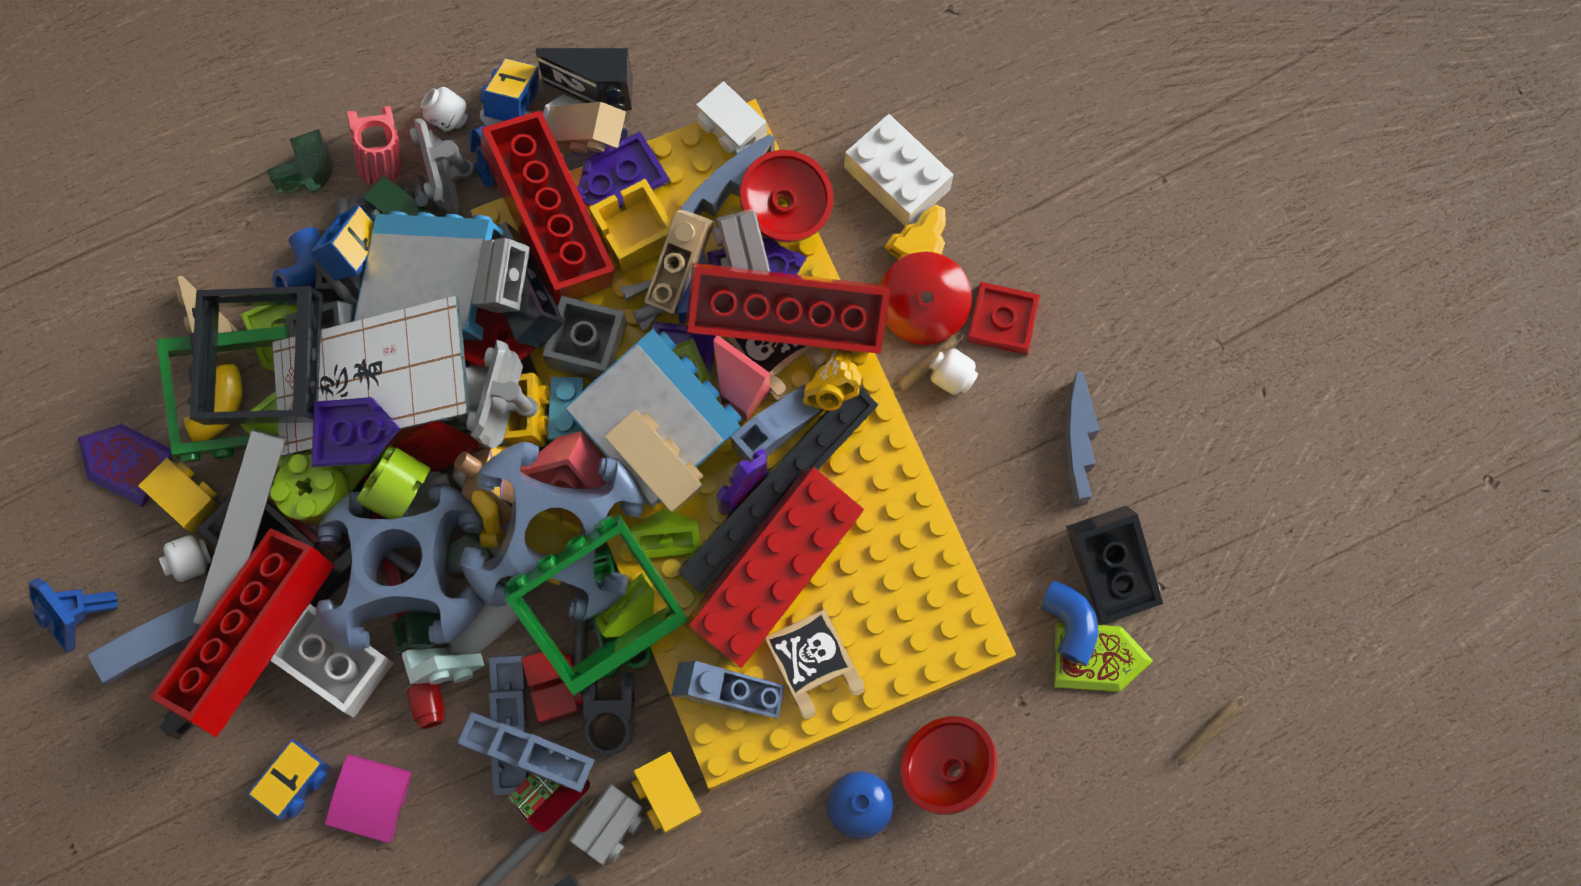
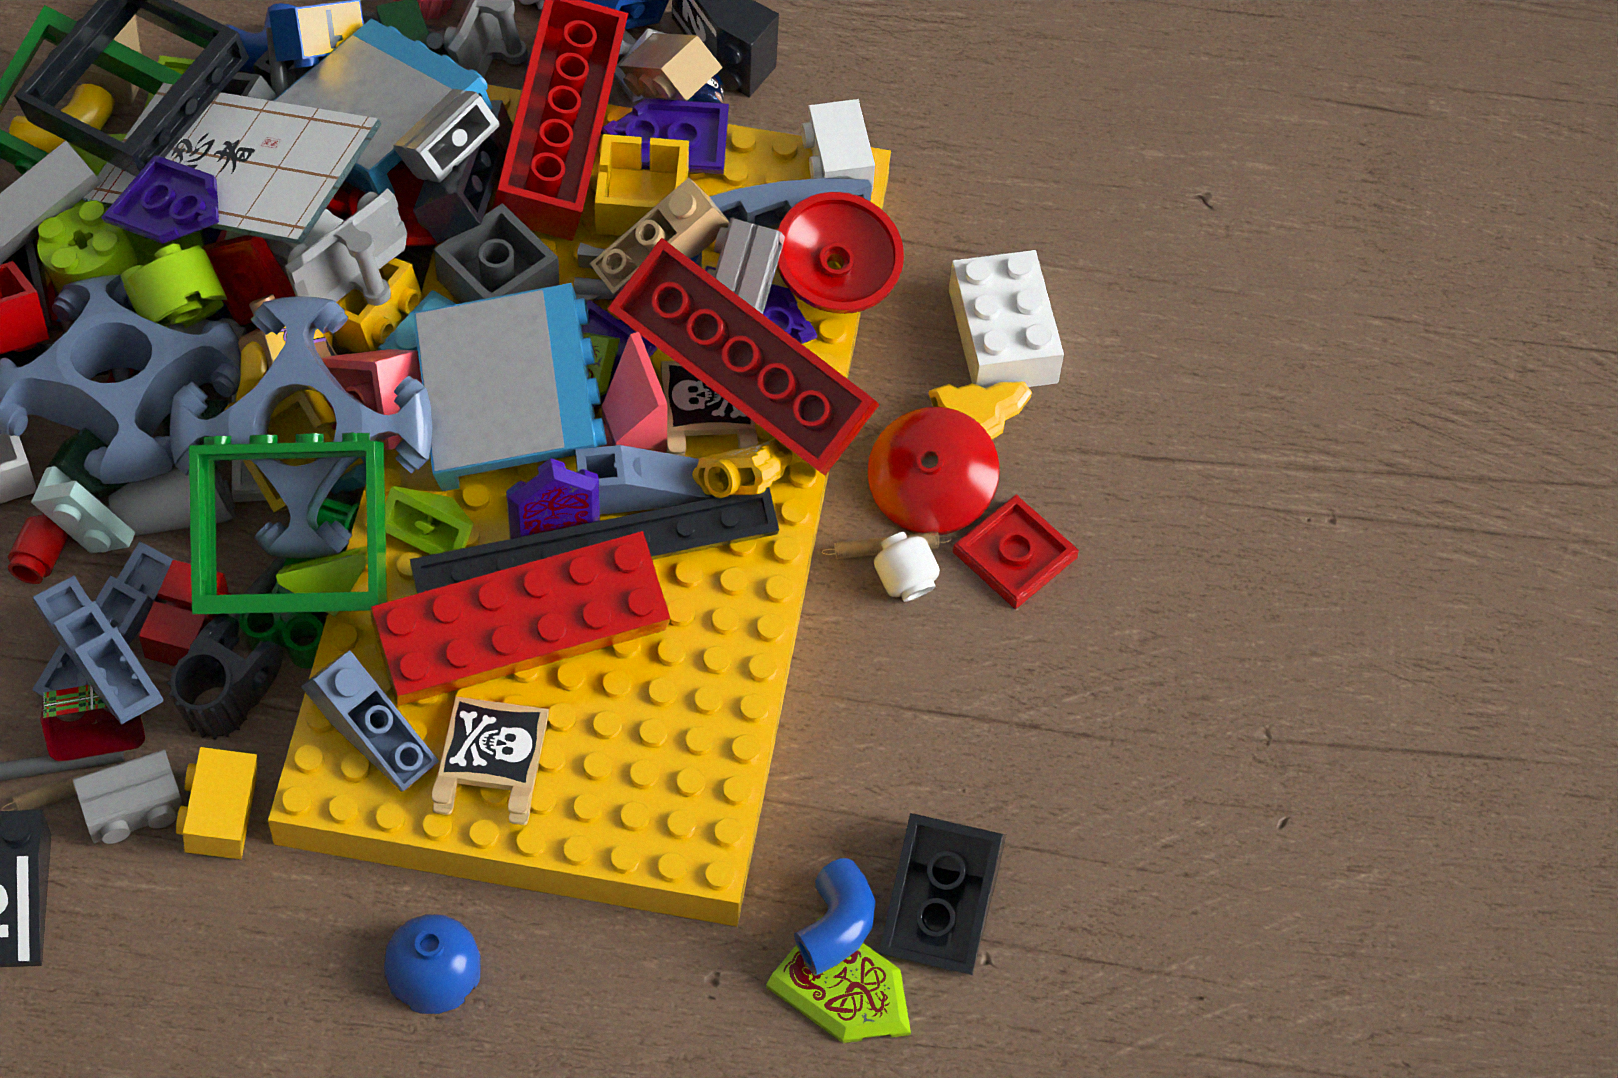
camera: 30 degrees right, 15 degrees down
tan brick [605,409,704,513] -> none
red dish [900,716,998,815] -> none
sand blue slope [1065,371,1100,507] -> none

